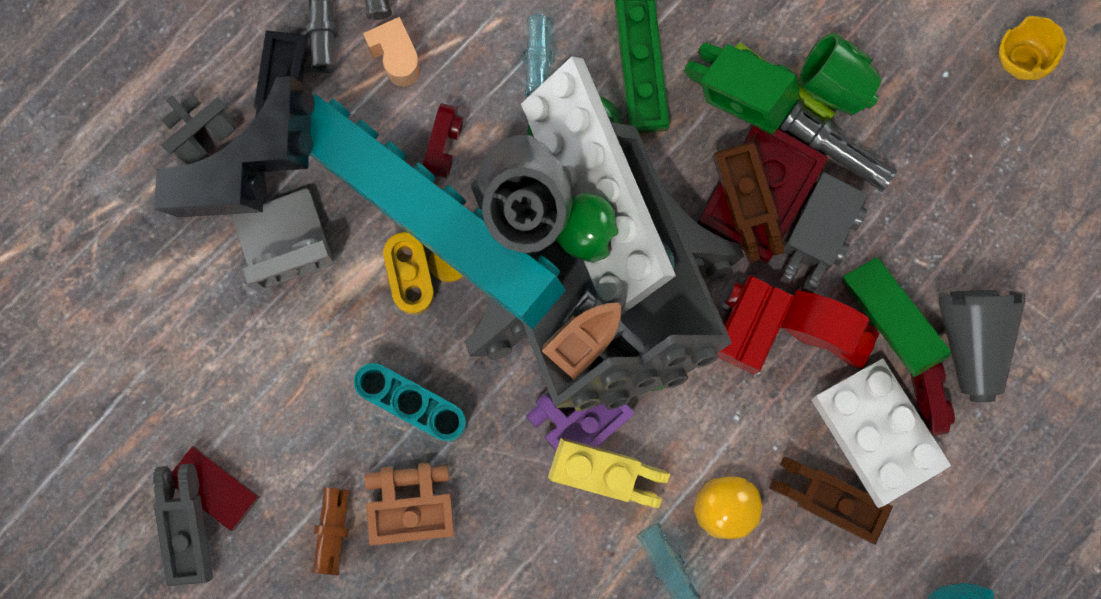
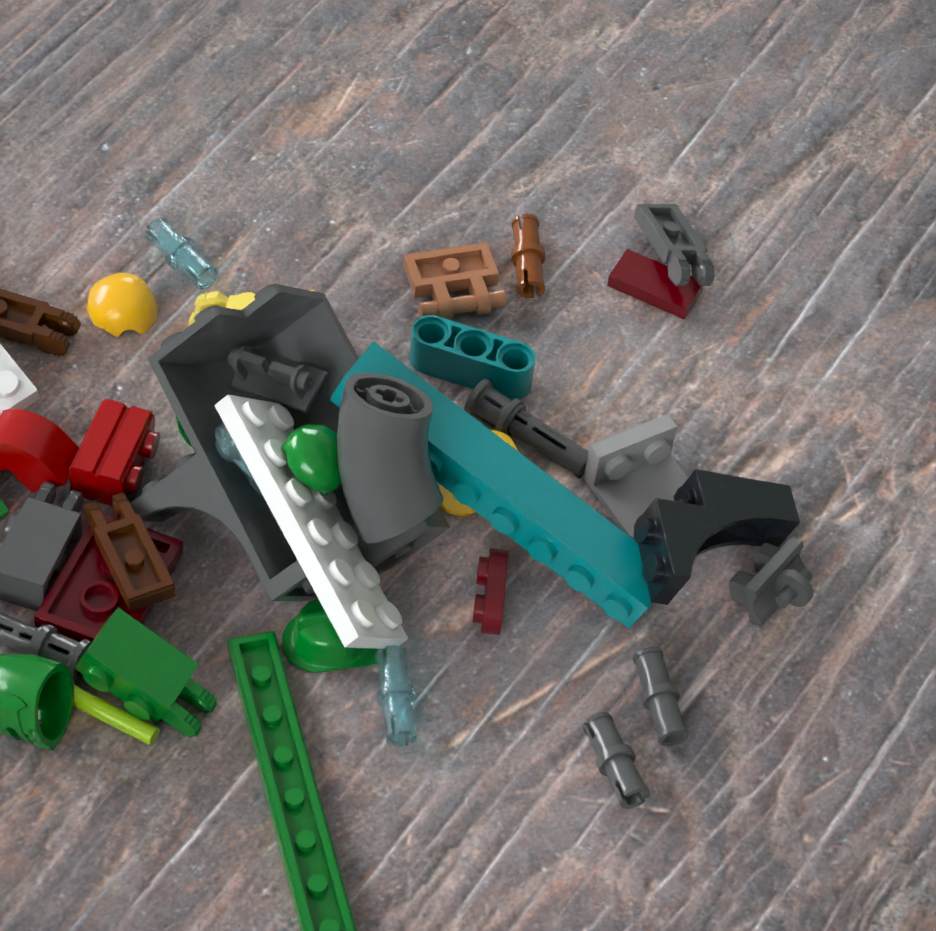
camera: 170 degrees right, 30 degrees down
black hinge [254,30,308,118] -> none
light nougat leg [363,17,421,87] -> none
nougat plate [542,302,622,380] -> none
none -> dark grey pin [464,378,589,478]

